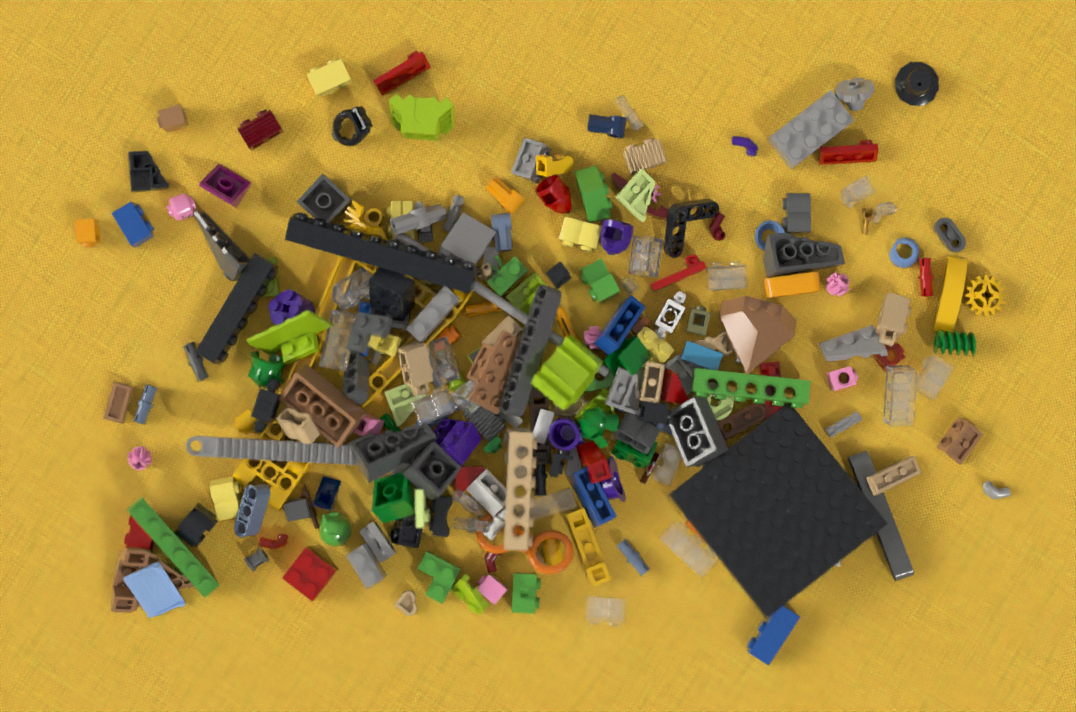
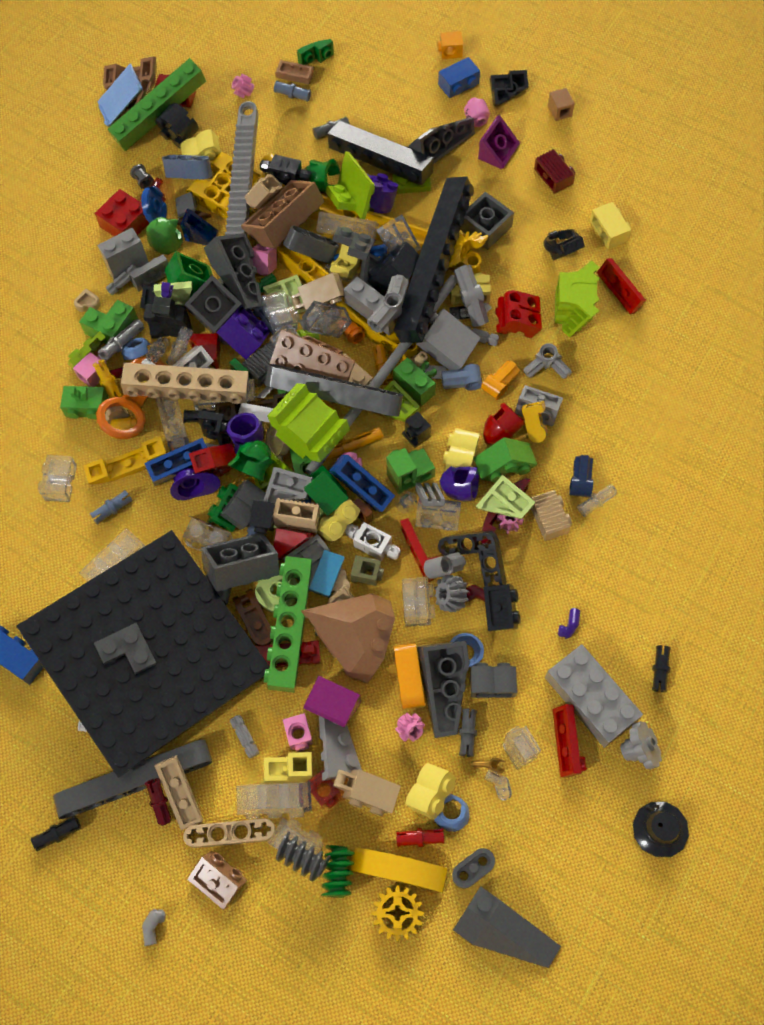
camera: 90 degrees right, 20 degrees down
none -> black pin [31,815,81,852]
none -> yellow pin [92,359,122,398]
none -> dark grey plate [94,623,156,675]
none -> light grey pin [98,319,144,361]
none -> light grey axle [106,265,137,295]
none -> medium blue piece [121,338,151,360]
none -> blue tile [141,186,167,223]
none -> dark red axle [145,778,171,826]
none -> pearl dark grey piece [151,282,176,319]
none -> tan beam [183,818,276,848]
none -> light yellow brick [264,752,312,784]
none -> dark grey piece [276,831,331,882]
none -> green slope [297,39,334,65]
none -> magenta slope [303,676,361,728]
none -> light grey piece [367,274,409,333]
none -> light yellow brick [405,763,456,820]
none -> light grey tile [416,483,445,506]
none -> light grey piece [424,552,466,579]
none -> light grey gear [434,575,469,612]
none -> dark grey wedge [453,886,561,968]
none -> dark grey pin [459,709,477,757]
none -> black bracket [483,584,521,631]
none -> red hips [495,290,542,339]
none -> light grey axle [523,343,572,379]
none -> black pin [652,645,671,693]

